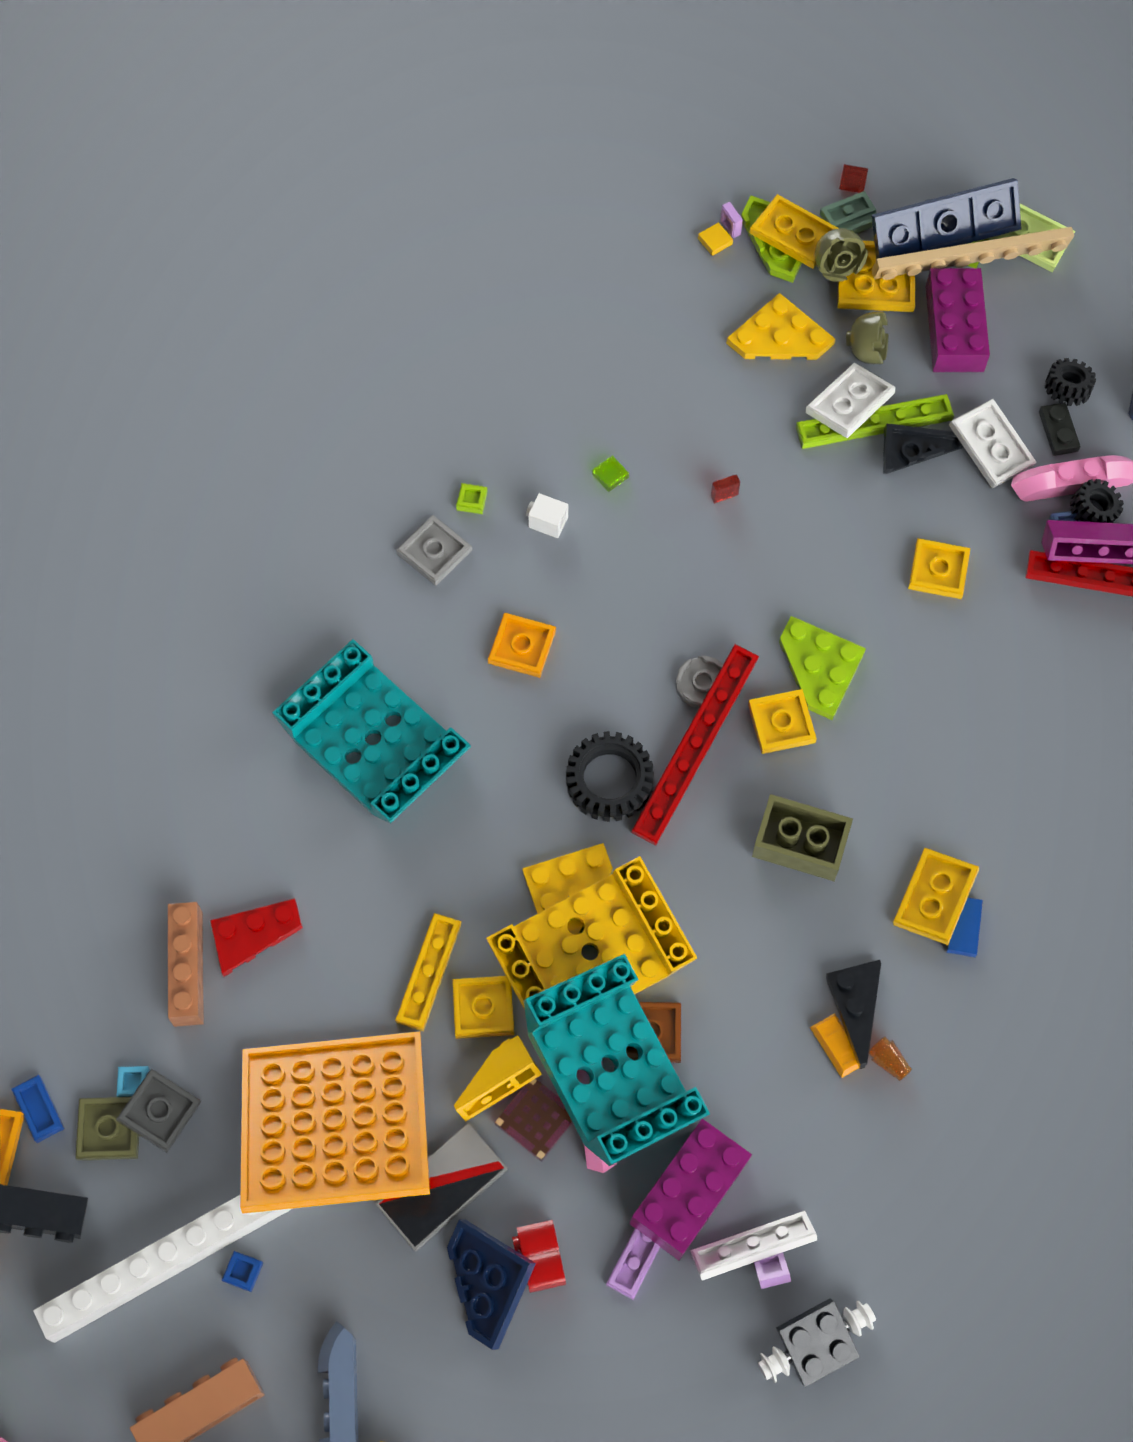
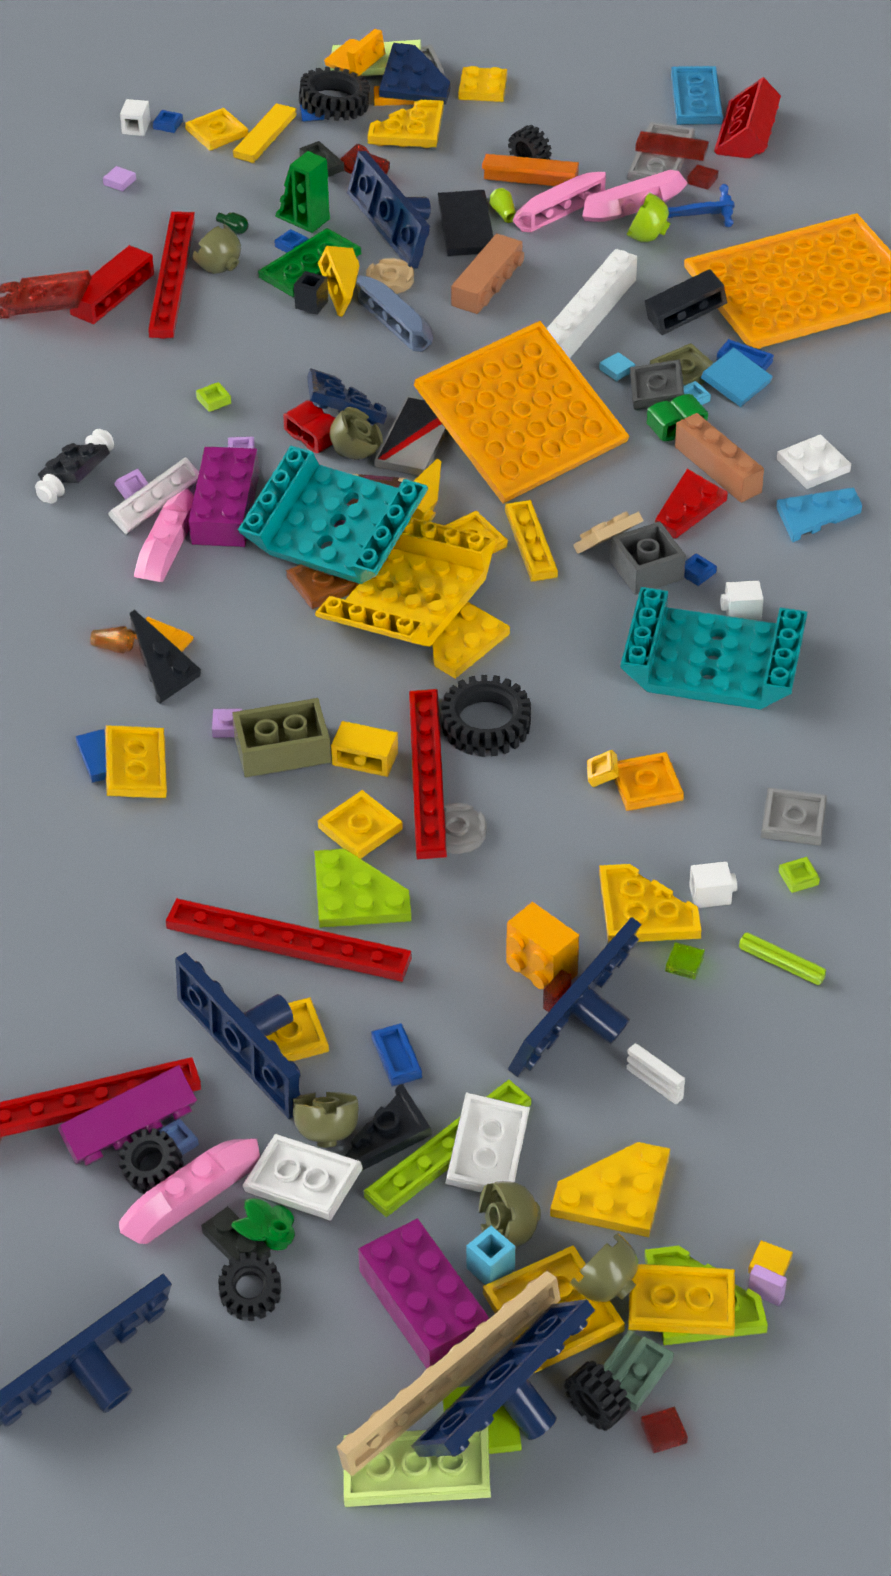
camera: 150 degrees right, 20 degrees down
none -> bright pink brick [134,489,194,582]
none -> red plate [166,898,412,982]
none -> dark blue plate [175,952,301,1119]
none -> lime plate [196,382,231,412]
none -> lavender plate [212,709,242,738]
none -> green plate [231,1198,295,1250]
none -> olive cylinder [293,1092,359,1148]
none -> olive cylinder [330,407,383,460]
none -> yellow brick [331,721,398,777]
none -> blue tile [371,1023,422,1087]
none -> medium azure brick [466,1226,515,1285]
none -> light orange brick [506,901,579,996]
none -> dark blue plate [508,917,642,1077]
none -> black tyre [564,1360,631,1431]
none -> tan plate [573,511,643,554]
none -> yellow tile [587,750,619,787]
none -> medium azure tile [599,352,635,381]
none -> yellow plate [599,864,702,943]
none -> dark grey brick [610,522,686,595]
none -> white tile [627,1043,685,1105]
none -> green brick [646,394,708,441]
none -> blue tile [684,553,717,586]
none -> dark azure tile [701,347,773,407]
none -> white brick [720,581,764,620]
none -> lime axle [739,932,826,985]
none -> dark azure wing [776,487,862,542]
none -> white plate [777,434,851,489]

